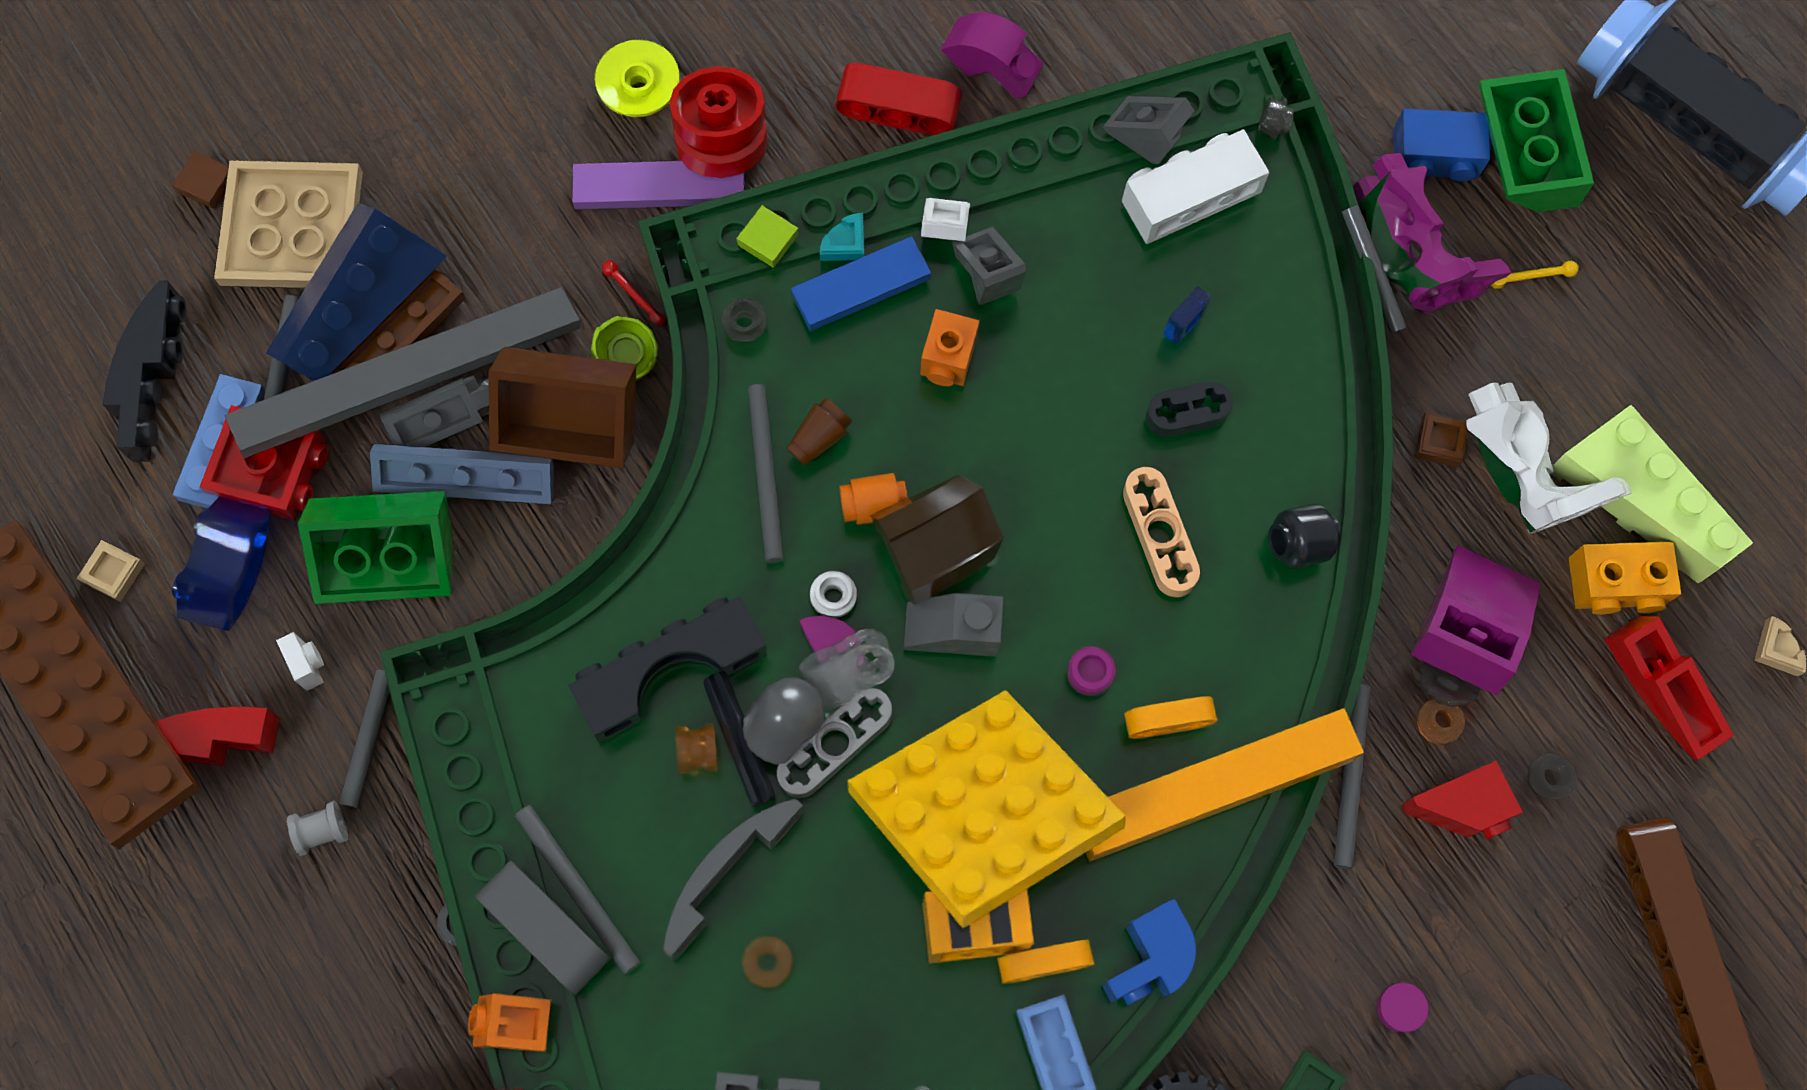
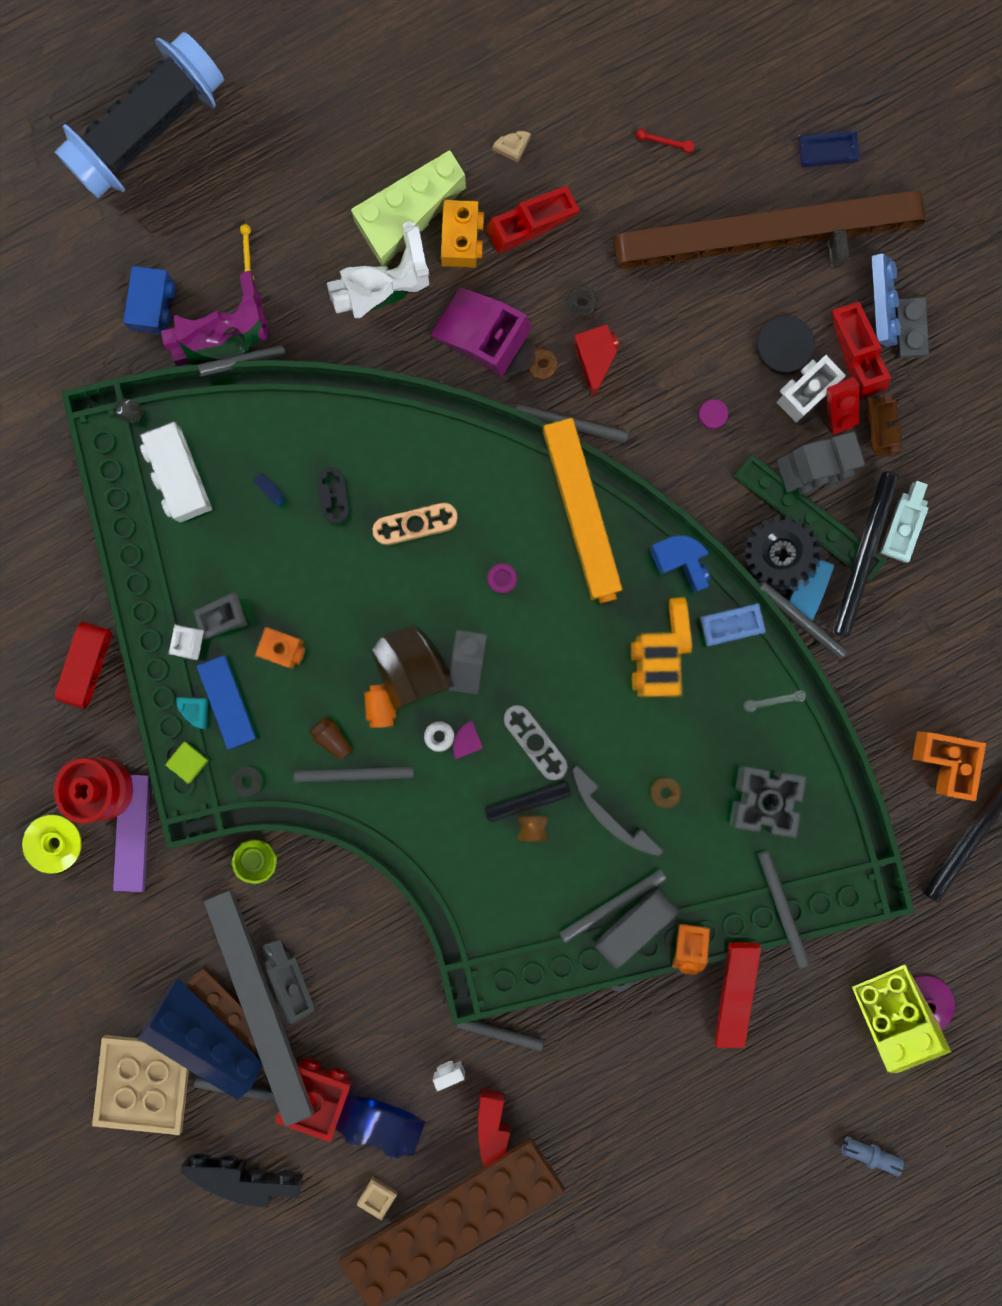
camera: 85 degrees left, 15 degrees up
reddish brown tile [172,151,229,209] -> none
medium blue plate [172,374,265,512] -> none
light grey bush [287,801,348,856] -> none
green slope [298,491,452,604] -> none
sand blue plate [370,444,554,504] -> none
reddish brown piece [489,347,636,468] -> none
black arch [568,596,767,743] -> none
red hinge [602,260,667,327] -> none
dark grey hair [743,677,825,764] -> none
clear piece [799,629,895,710] -> none
yellow plate [848,690,1126,928] -> none
magenta brick [940,12,1044,98] -> none
dark grey slope [1103,96,1194,164] -> none
light orange beam [1124,696,1218,739] -> none
black head [1268,504,1341,569] -> none
reddish brown tile [1415,412,1468,467] -> none
green slope [1478,69,1594,212] -> none

